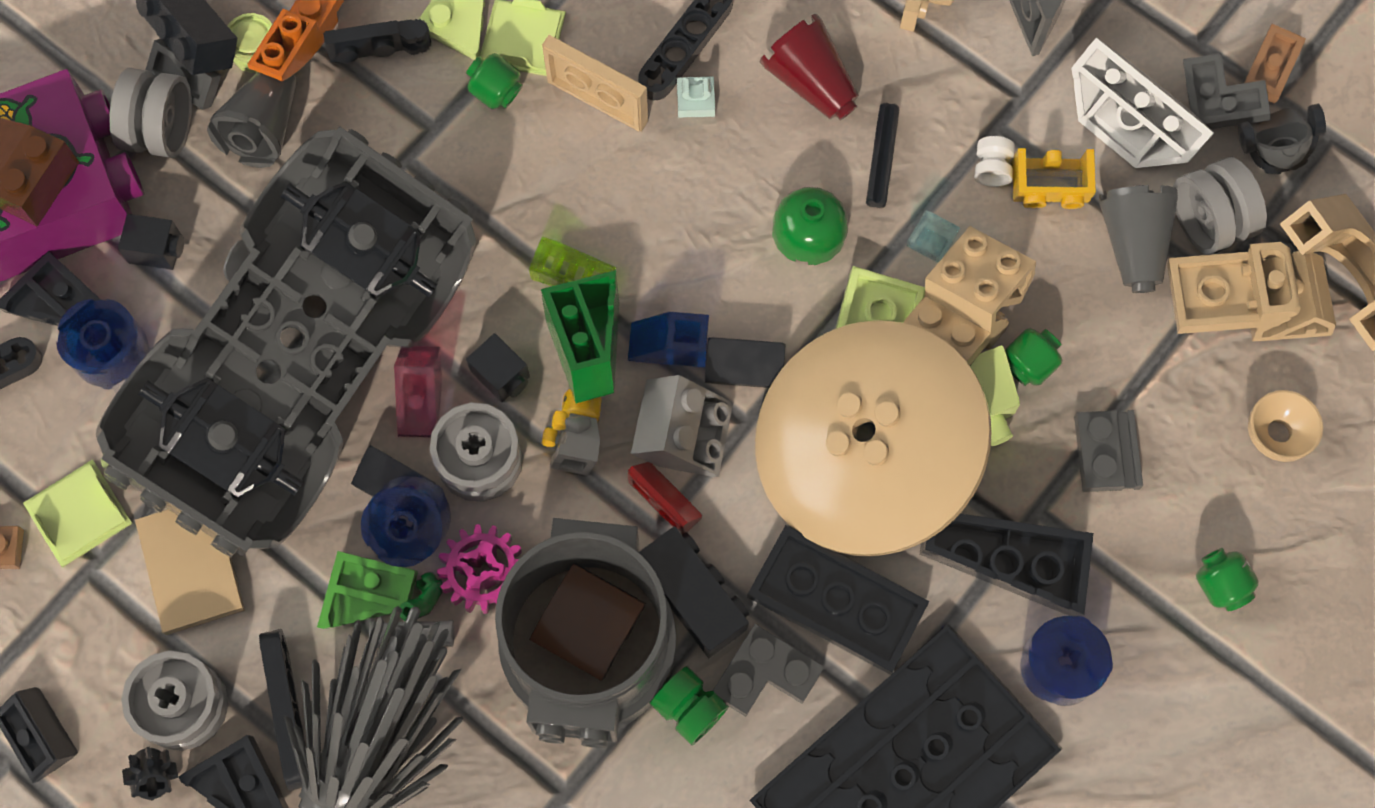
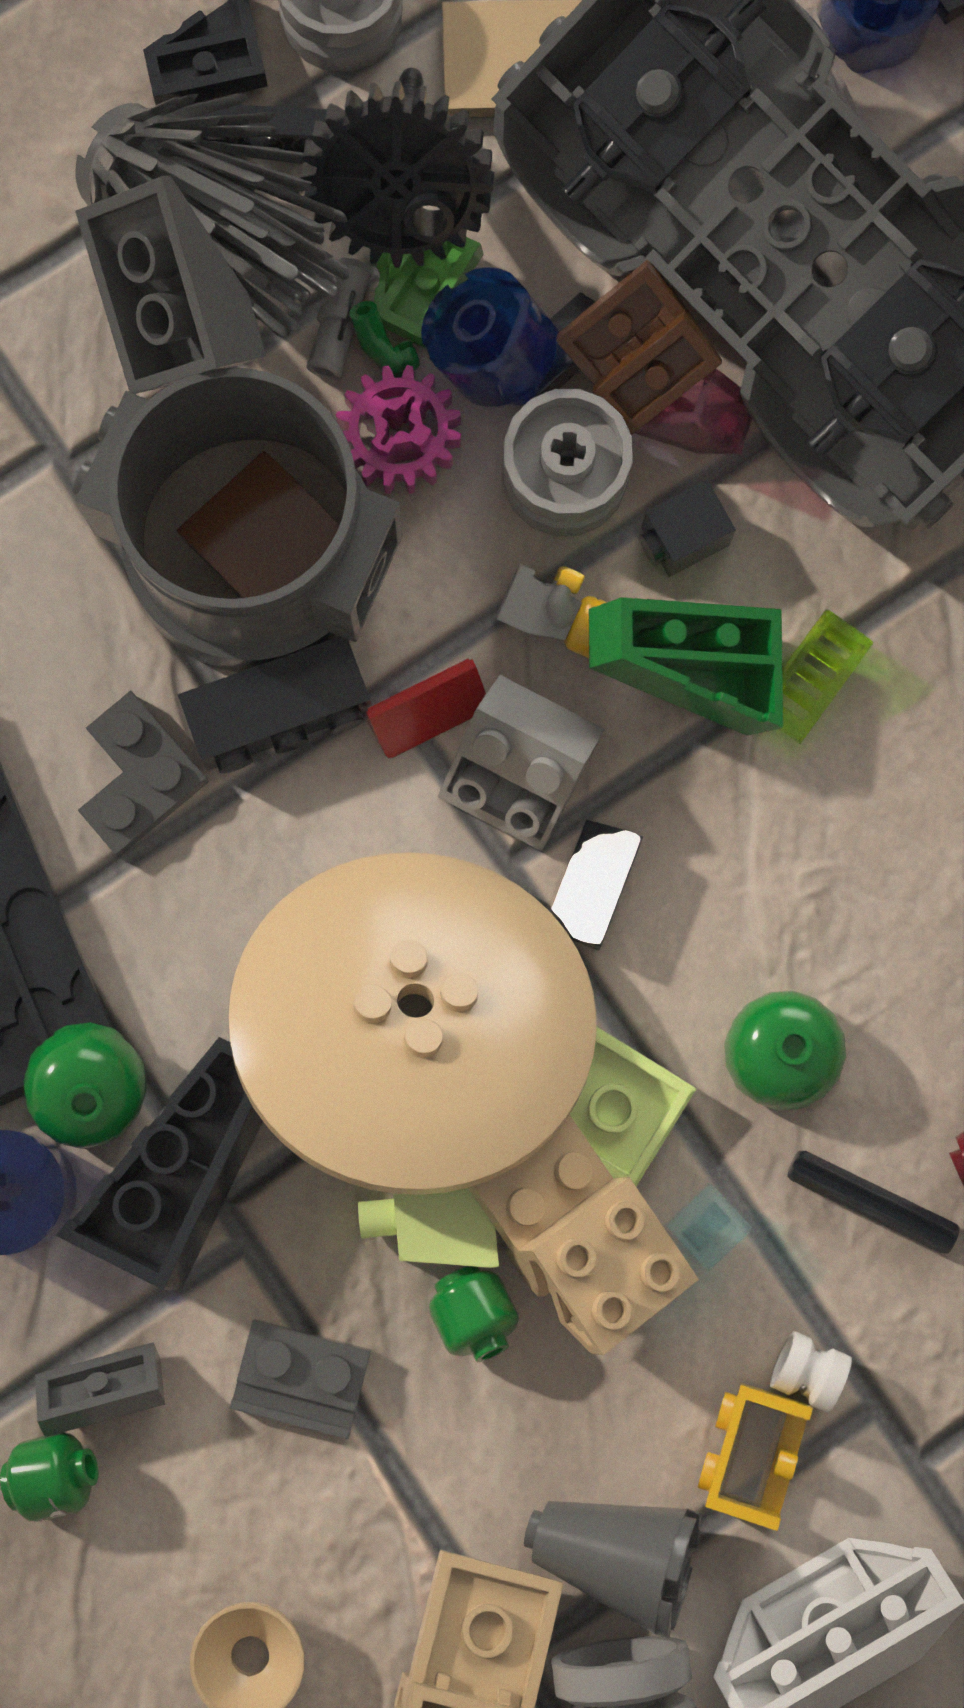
camera: 105 degrees right, 10 degrees up
clear blue slope [628,312,709,367] -> none
green wheel [650,666,729,746] -> none
black plate [747,525,930,675] -> none
none -> green cylinder [24,1022,146,1149]
none -> dark grey plate [35,1342,165,1437]
none -> dark grey slope [75,175,266,394]
none -> black gear [300,68,495,268]
none -> reddish brown slope [556,259,722,435]

